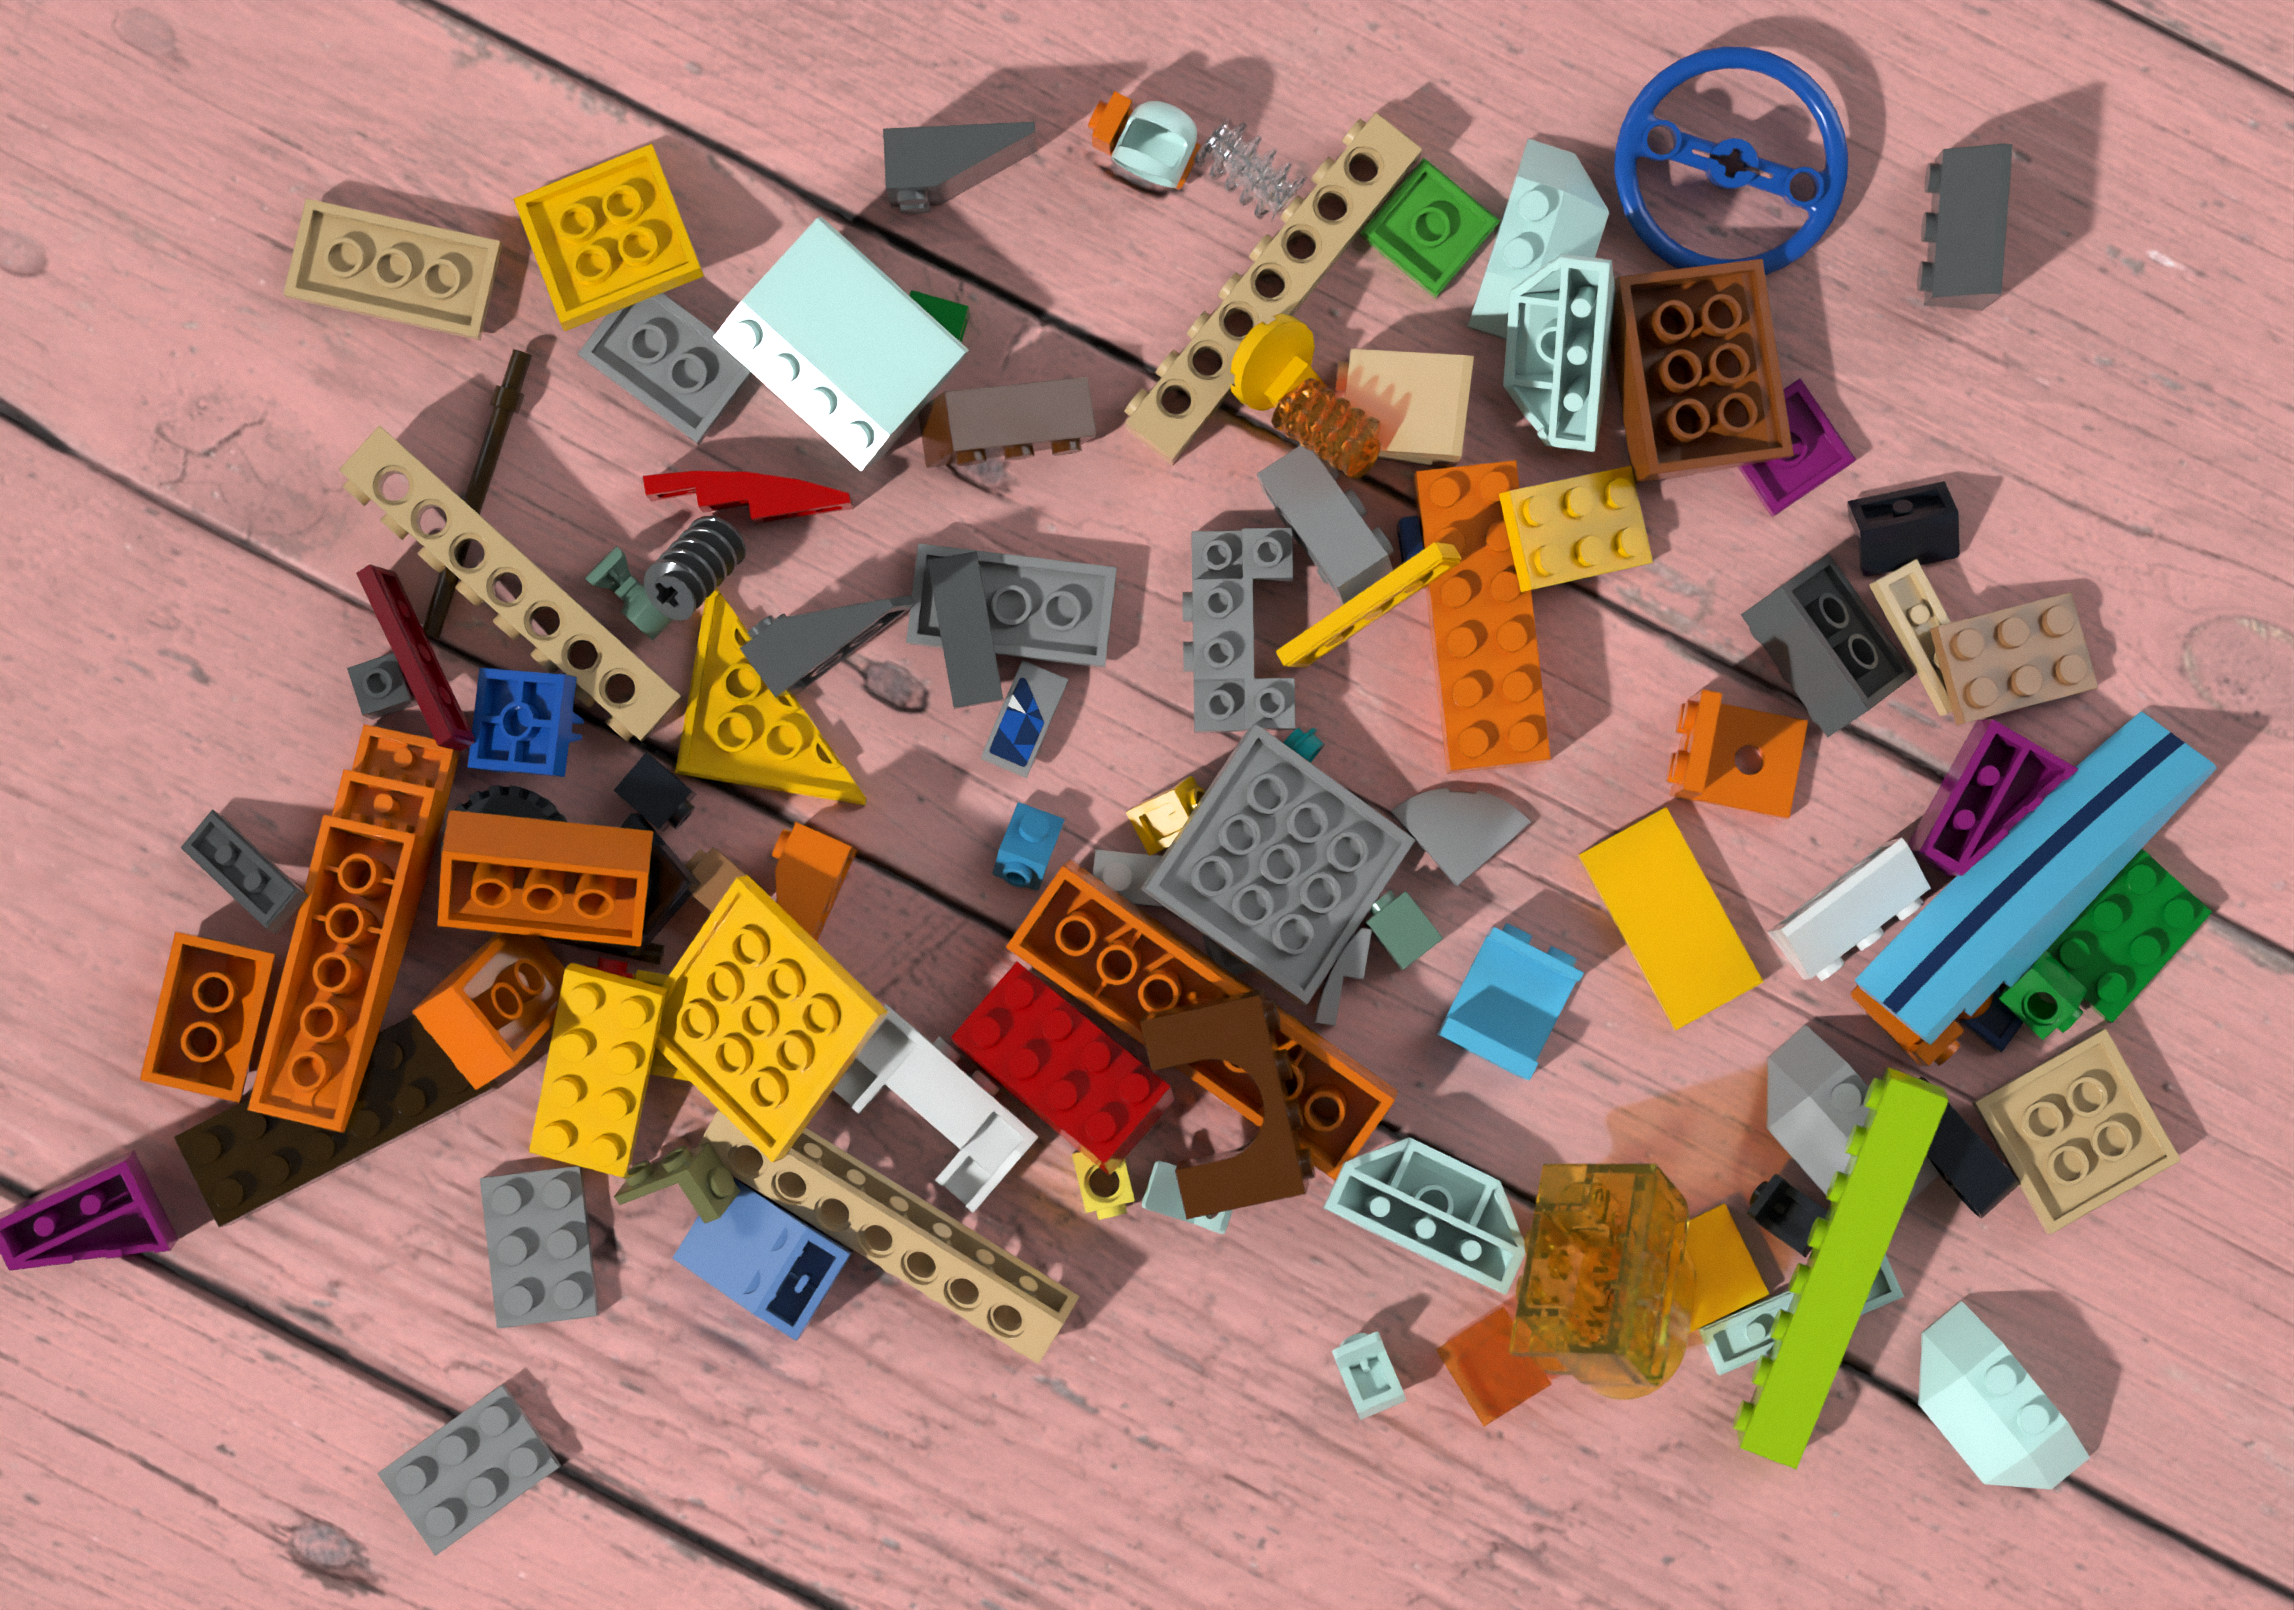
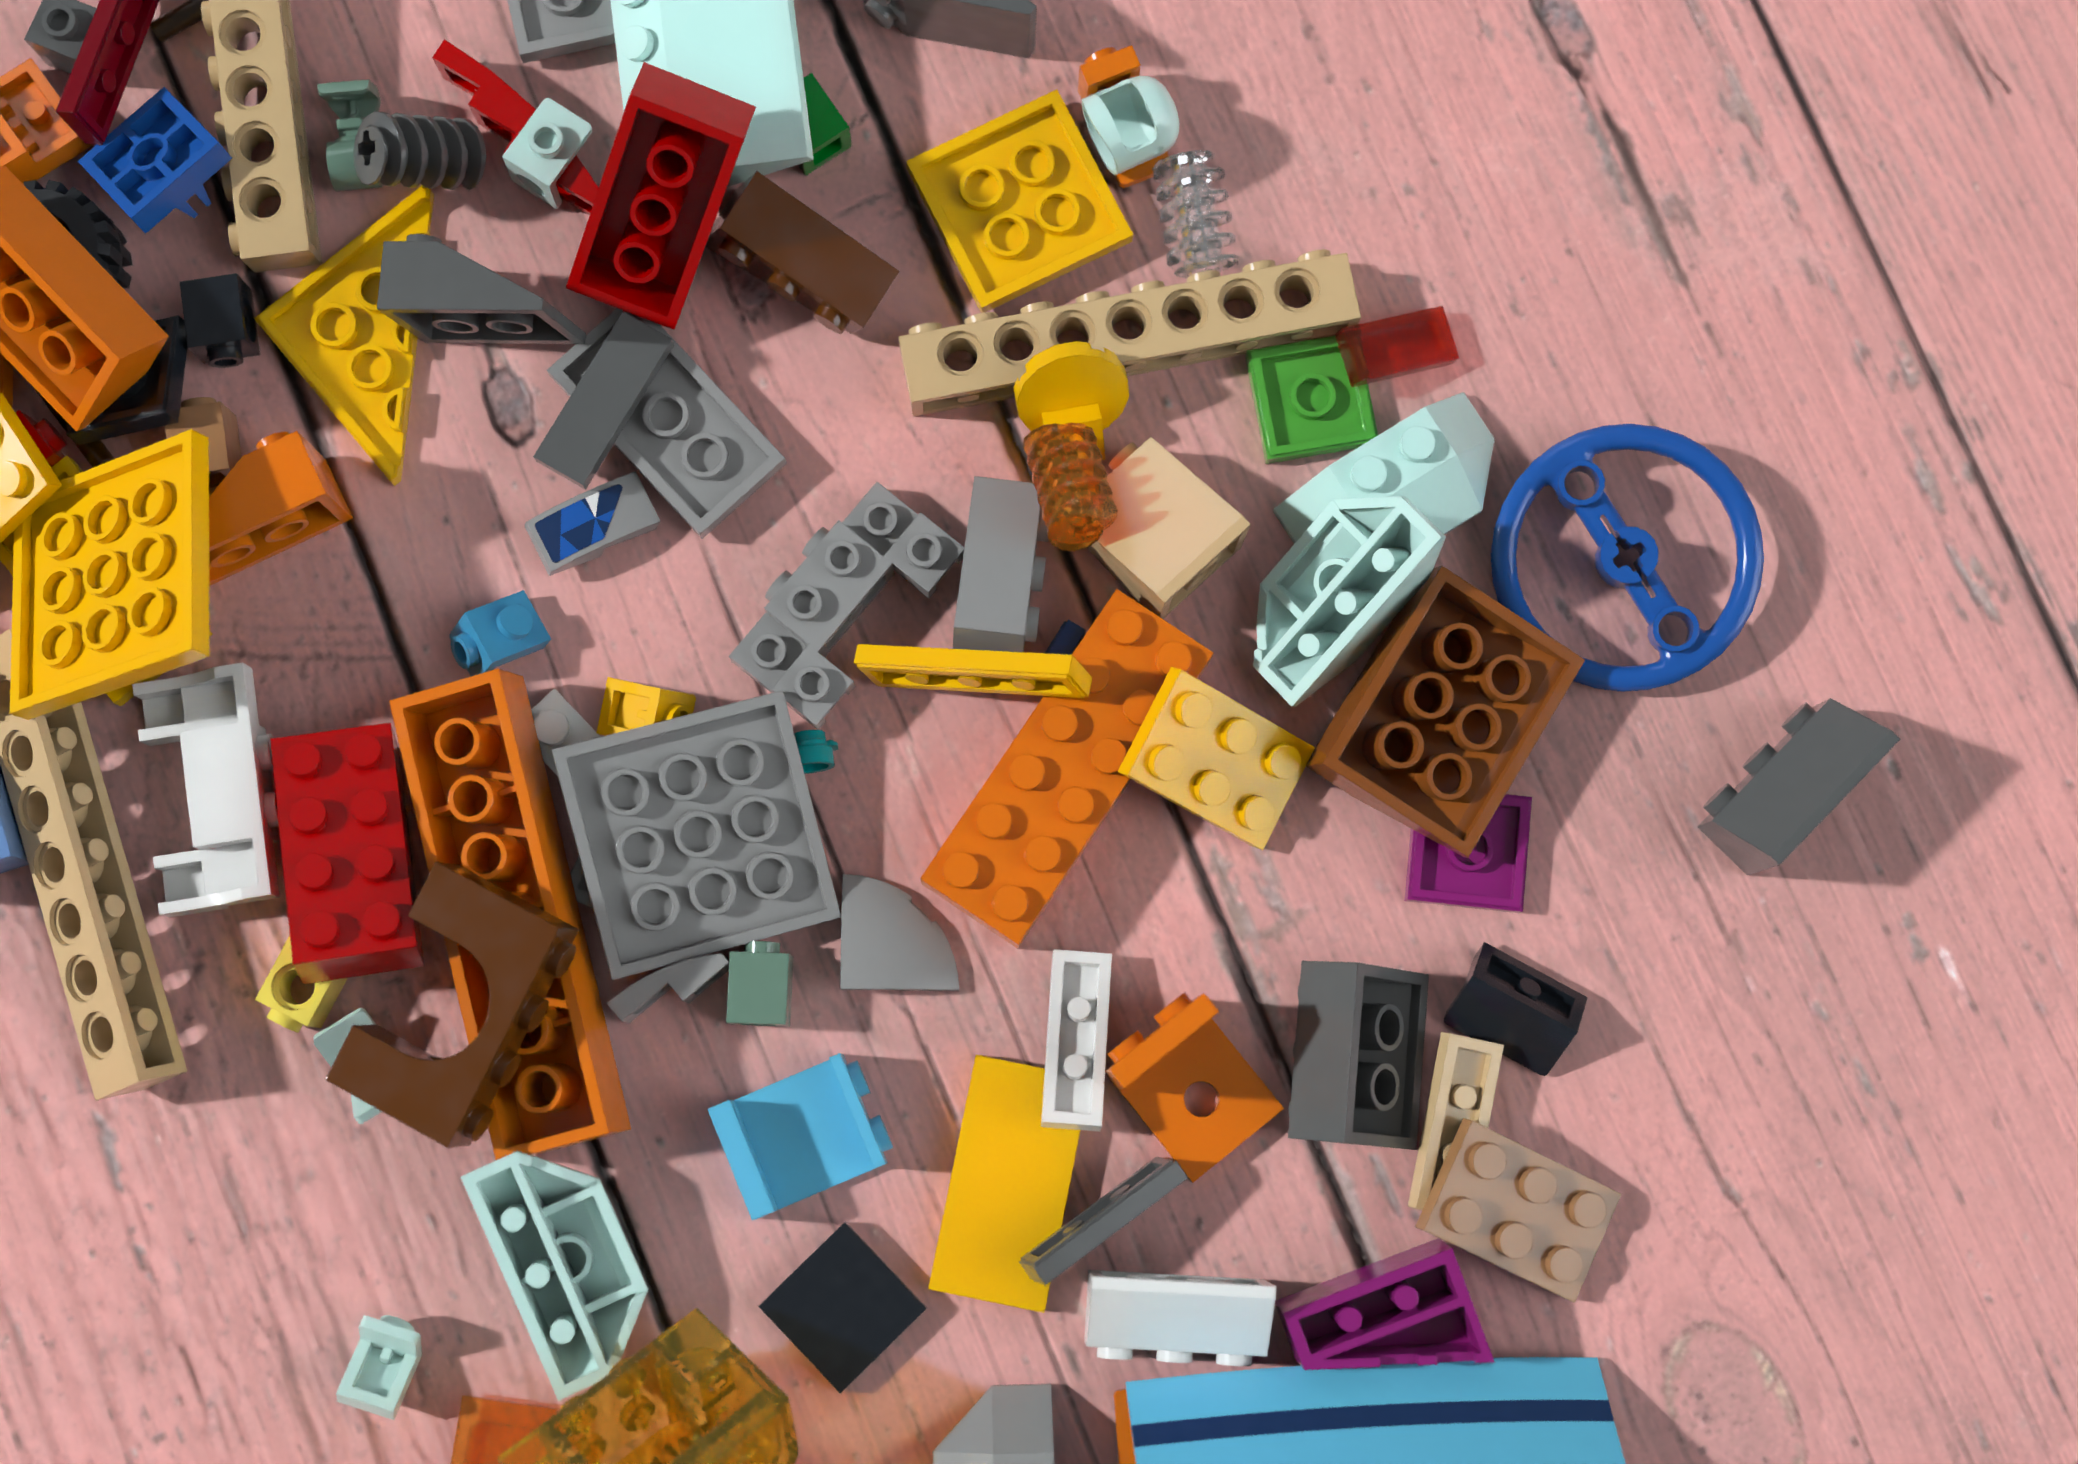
camera: 35 degrees right, 5 degrees down
none -> light aqua bracket [502,98,592,209]
none -> red brick [566,62,756,330]
none -> black tile [758,1221,927,1394]
none -> yellow plate [906,89,1133,313]
none -> dark grey tile [1019,1157,1188,1285]
none -> white plate [1041,949,1112,1132]
none -> clear red tile [1335,306,1460,388]

